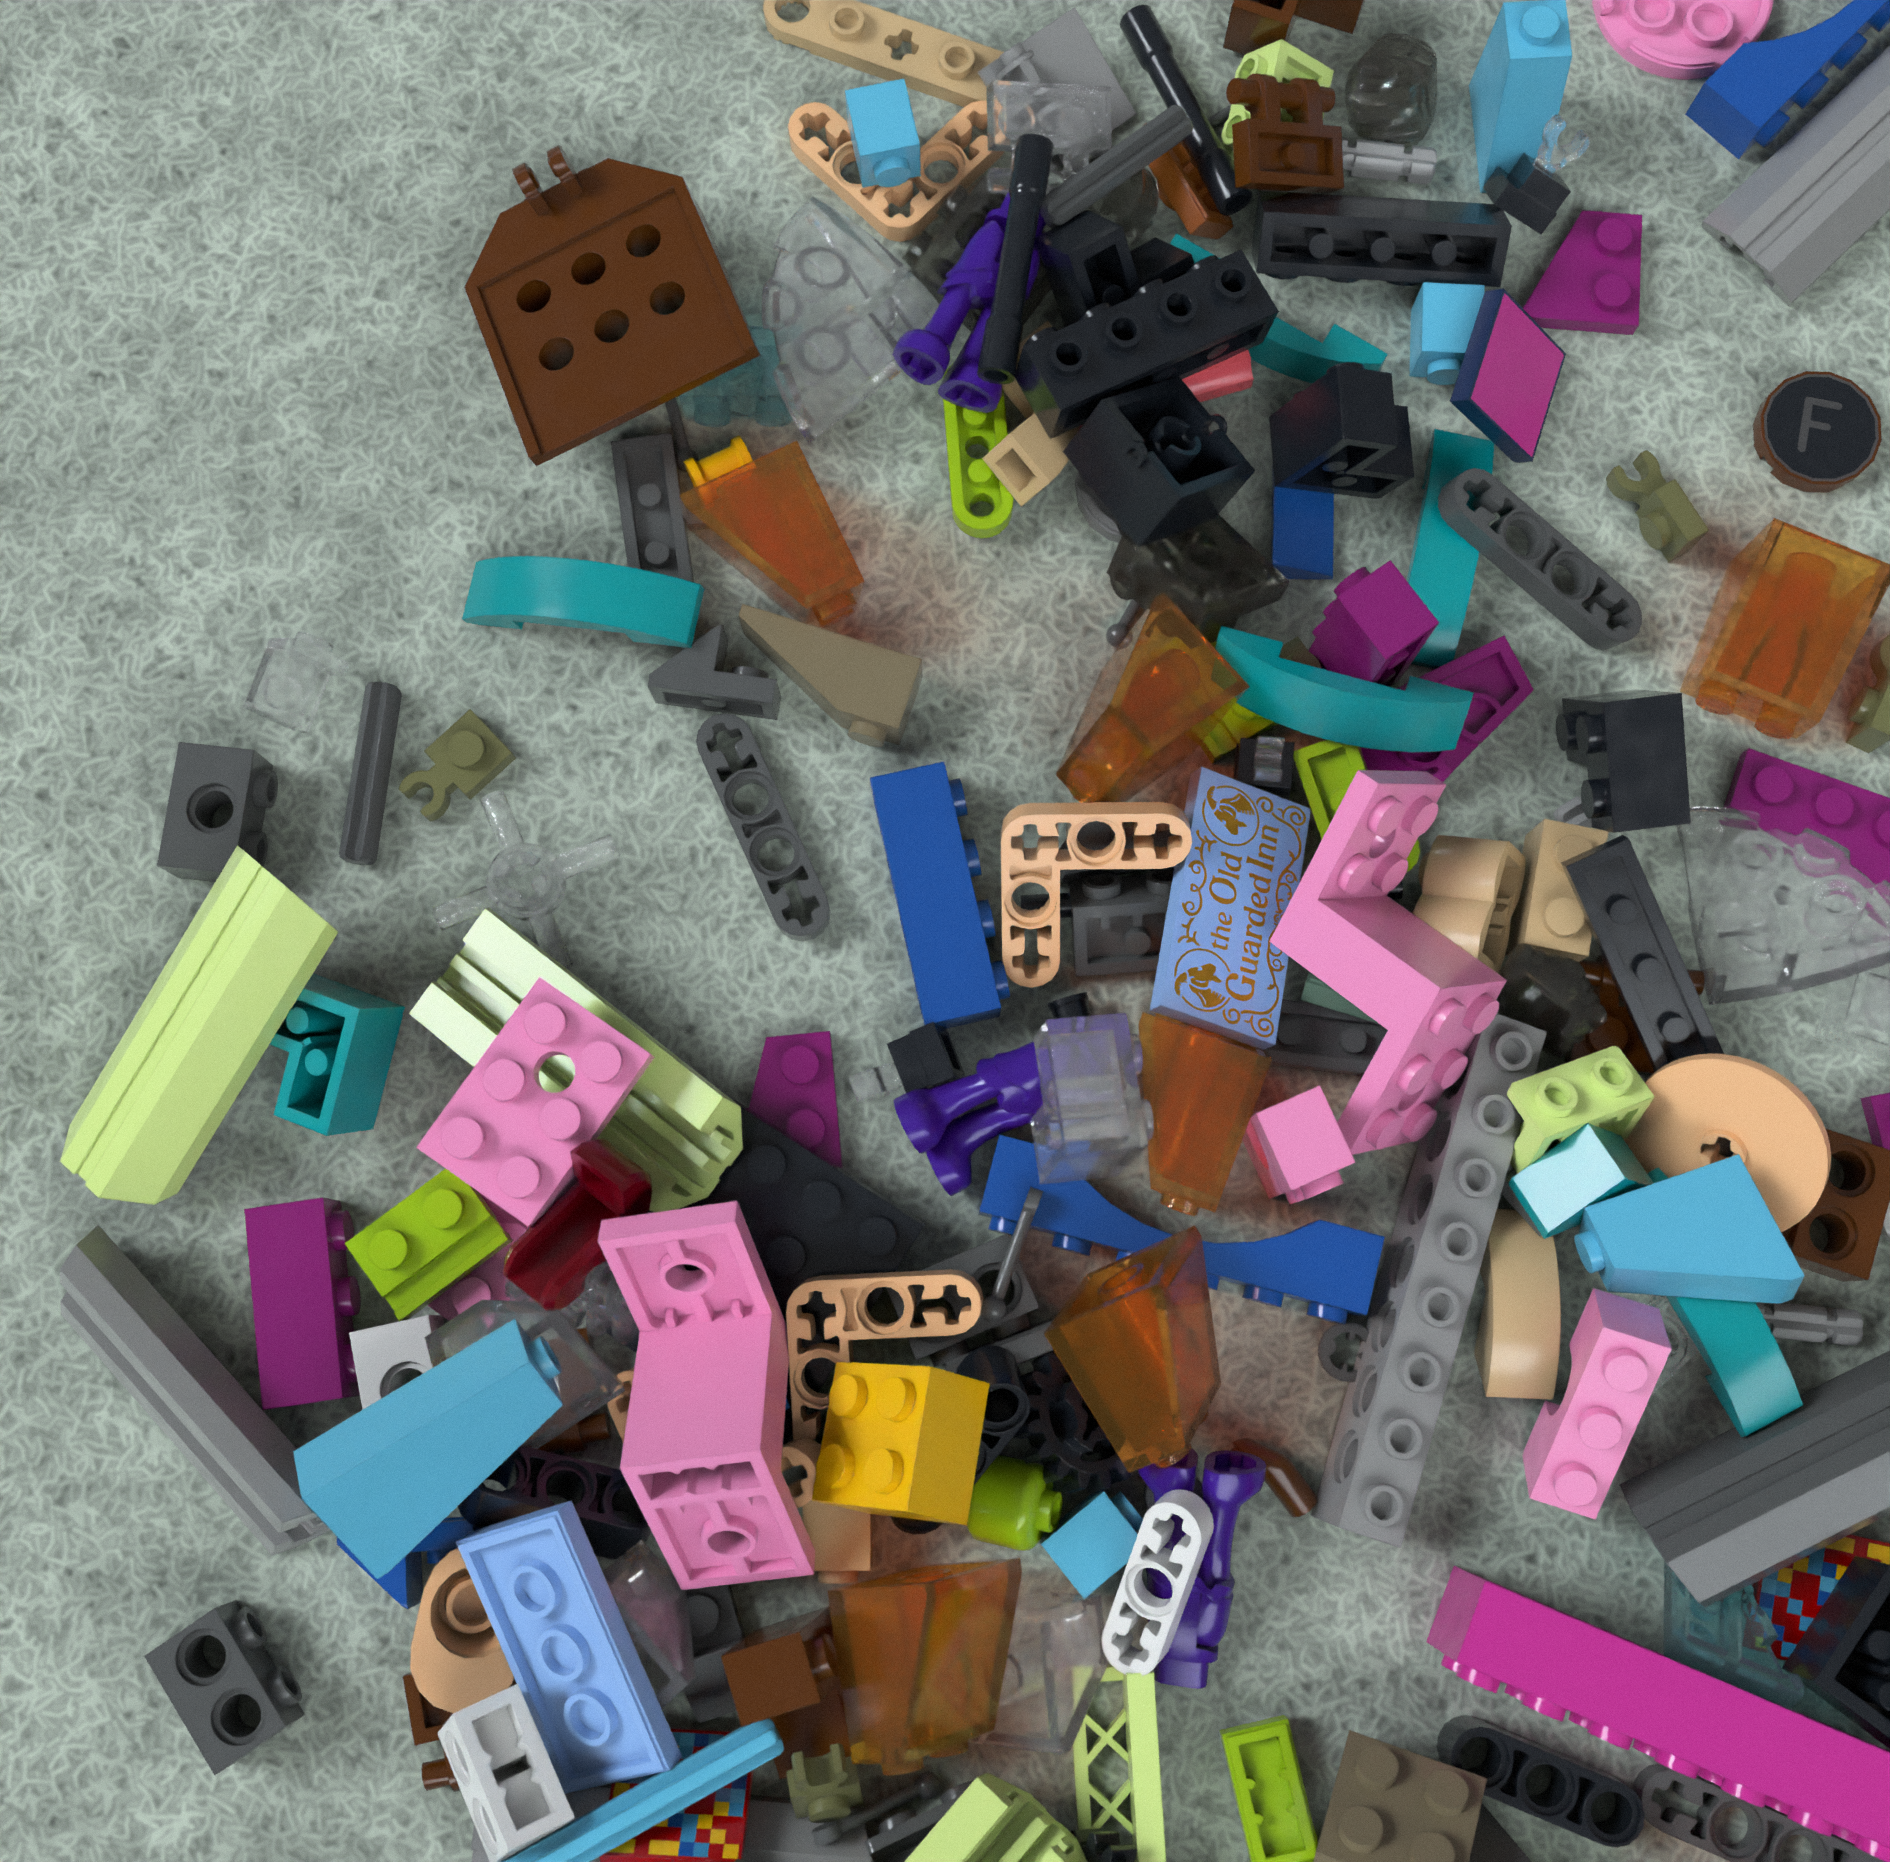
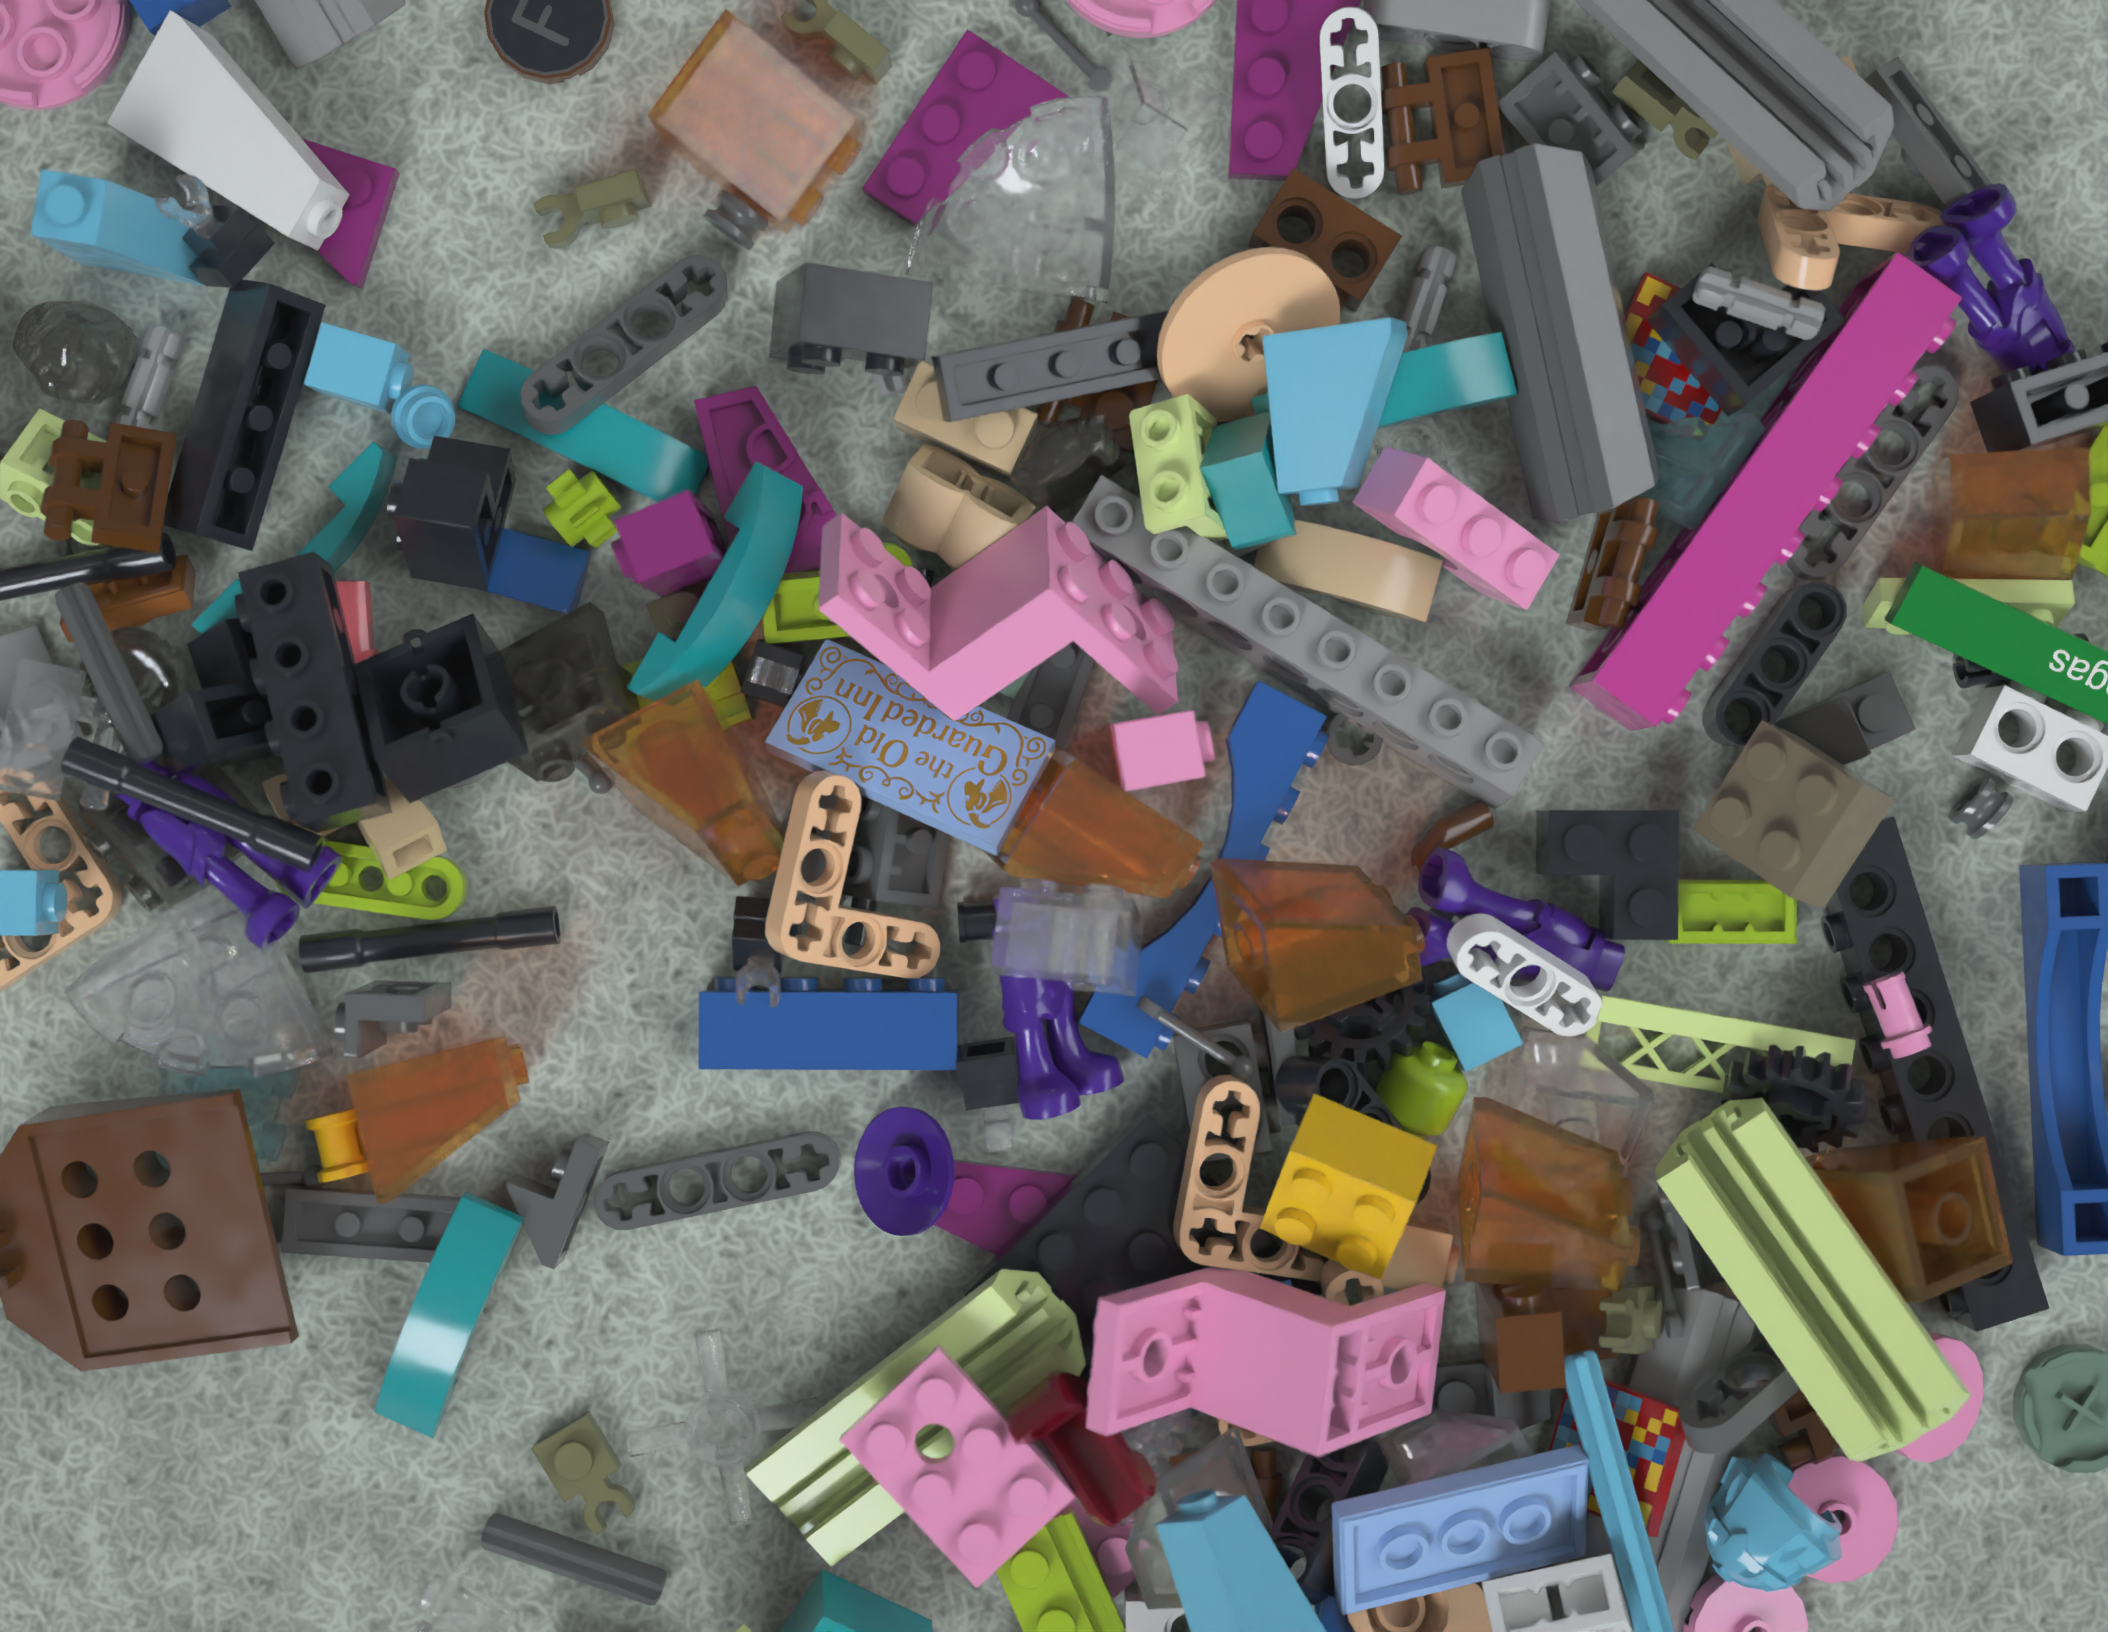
camera: 80 degrees left, 10 degrees up
dark tan slope [738,604,923,747] -> none
dark pink tile [1450,288,1566,463] -> none
none -> white slope [107,11,349,250]
none -> black piece [299,906,561,973]
none -> dark grey bracket [335,980,452,1059]
none -> medium azure plate [391,384,455,449]
none -> lime gear [542,469,623,549]
none -> dark grey bush [703,190,769,250]
none -> piece [732,896,801,1007]
none -> dark purple dish [854,1107,955,1236]
none -> black brick [1536,810,1678,940]
none -> reddish brown plate [1566,497,1660,631]

